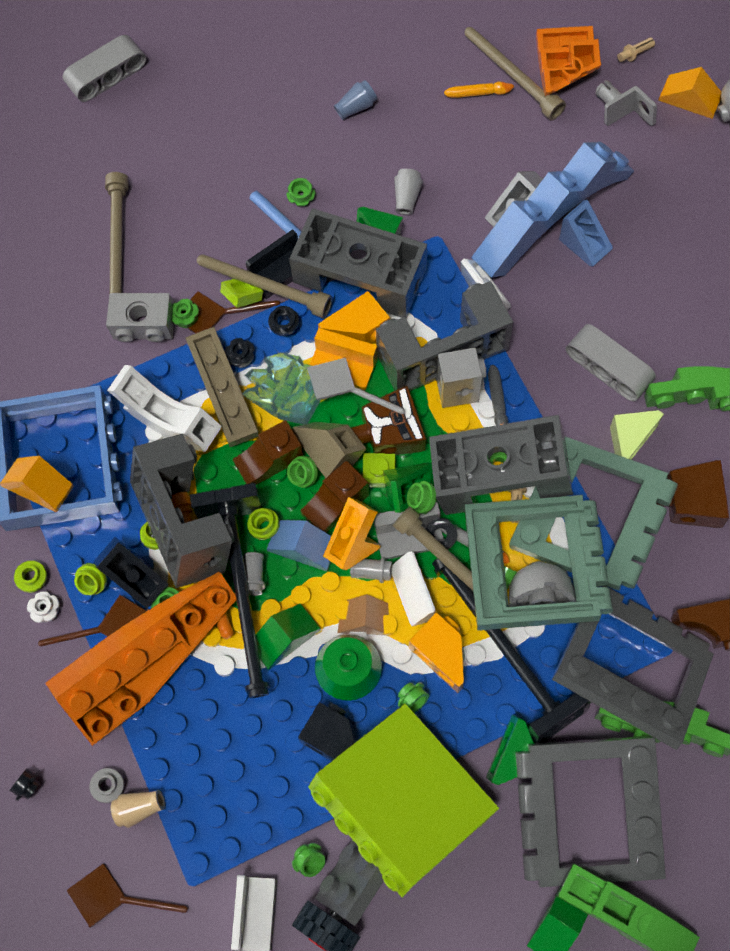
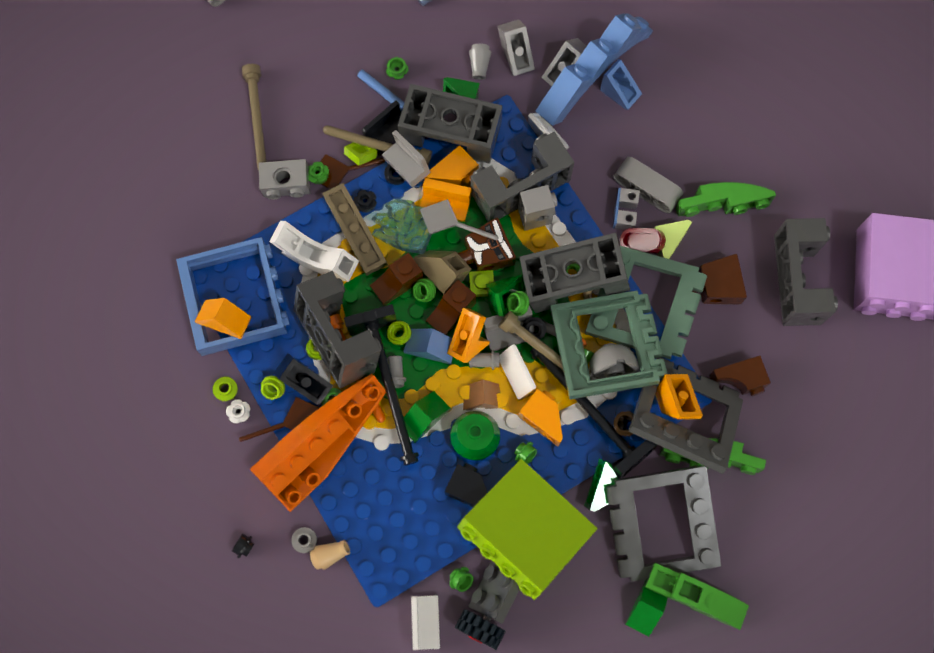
camera: 10 degrees left, 5 degrees up
reddish brown piece [66,863,188,928] -> none
dark grey piece [488,365,508,425] -> none
none -> light grey panel [382,130,431,188]
none -> light grey slope [497,19,535,76]
none -> flat silver piece [612,188,640,230]
none -> dark brown cone [613,411,634,436]
none -> tile [620,228,666,253]
none -> light orange slope [655,374,703,419]

